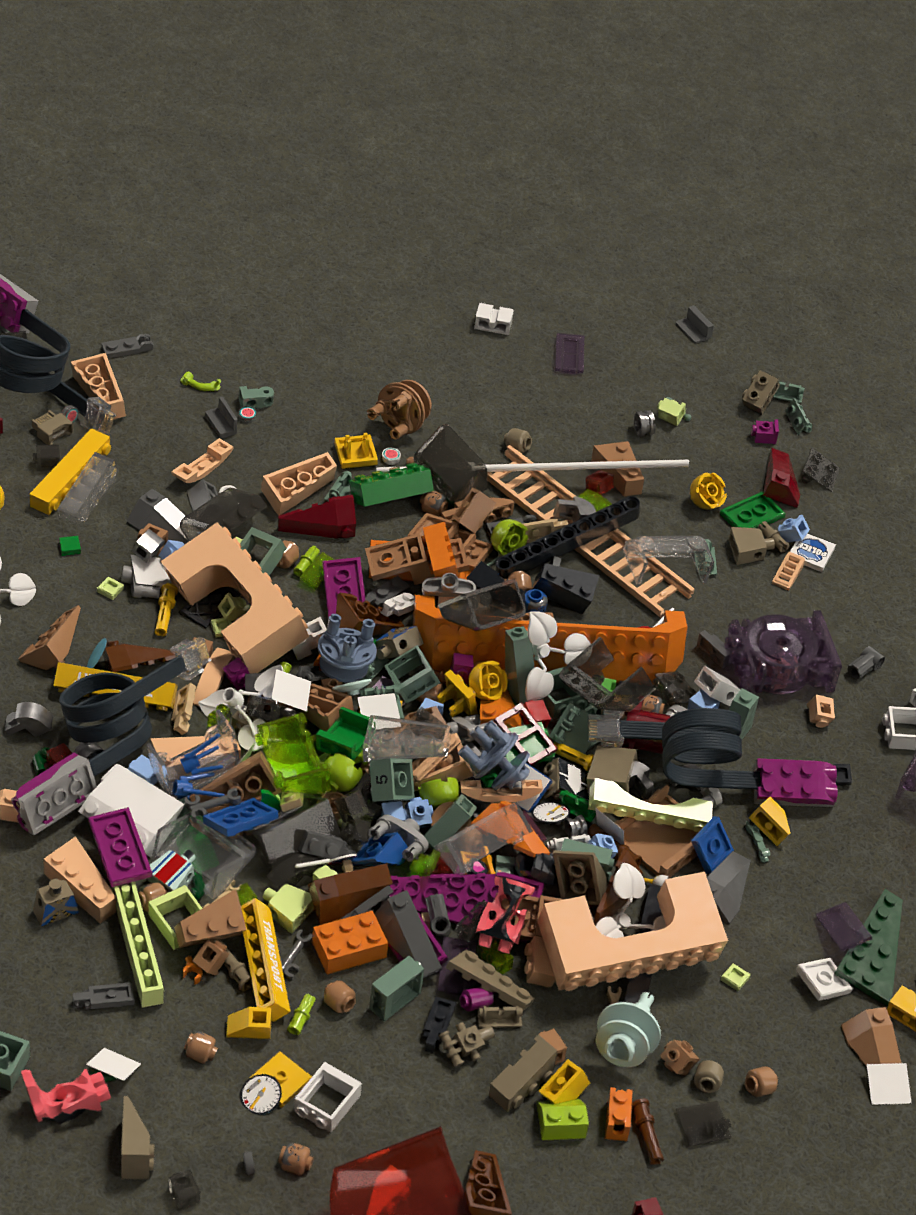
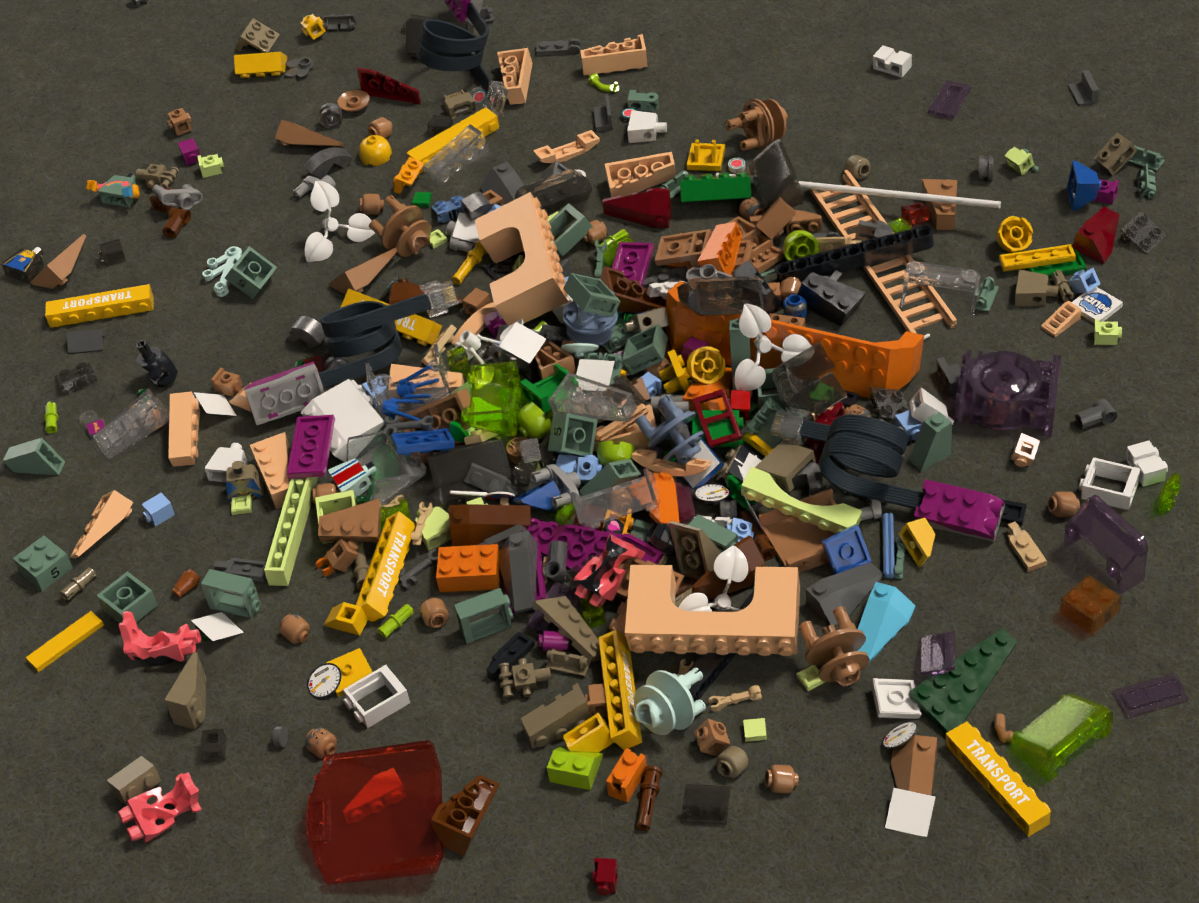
camera: 35 degrees right, 0 degrees up
none -> dark orange cone [171,569,201,598]
none -> sand green window [201,569,261,618]
none -> white torso [205,443,247,482]
none -> yellowish green tile [231,495,252,515]
none -> medium nougat head [360,194,384,216]
none -> medium nougat piece [369,195,432,257]
none -> light orange bracket [393,157,424,194]
none -> tan piece [411,502,433,545]
none -> medium blue hinge [431,196,464,223]
none -> sand green window [563,273,621,317]
none -> light nougat wedge [580,34,648,76]
none -> sand green piece [595,239,607,279]
none -> yellow brick [598,629,642,750]
none -> white torso [627,111,667,143]
none -> tan piece [708,685,762,712]
none -> yellowish green tile [743,718,767,742]
none -> medium nougat piece [799,606,870,686]
none -> medium azure wedge [858,582,915,662]
none -> white sticker [882,721,918,749]
none -> medium blue axle [883,513,894,579]
none -> yellow tile [999,244,1076,272]
none -> tan hinge [1008,522,1047,572]
none -> medium nougat head [1048,491,1080,518]
none -> blue slope [1066,161,1101,211]
none -> yellowish green brick [1094,319,1122,345]

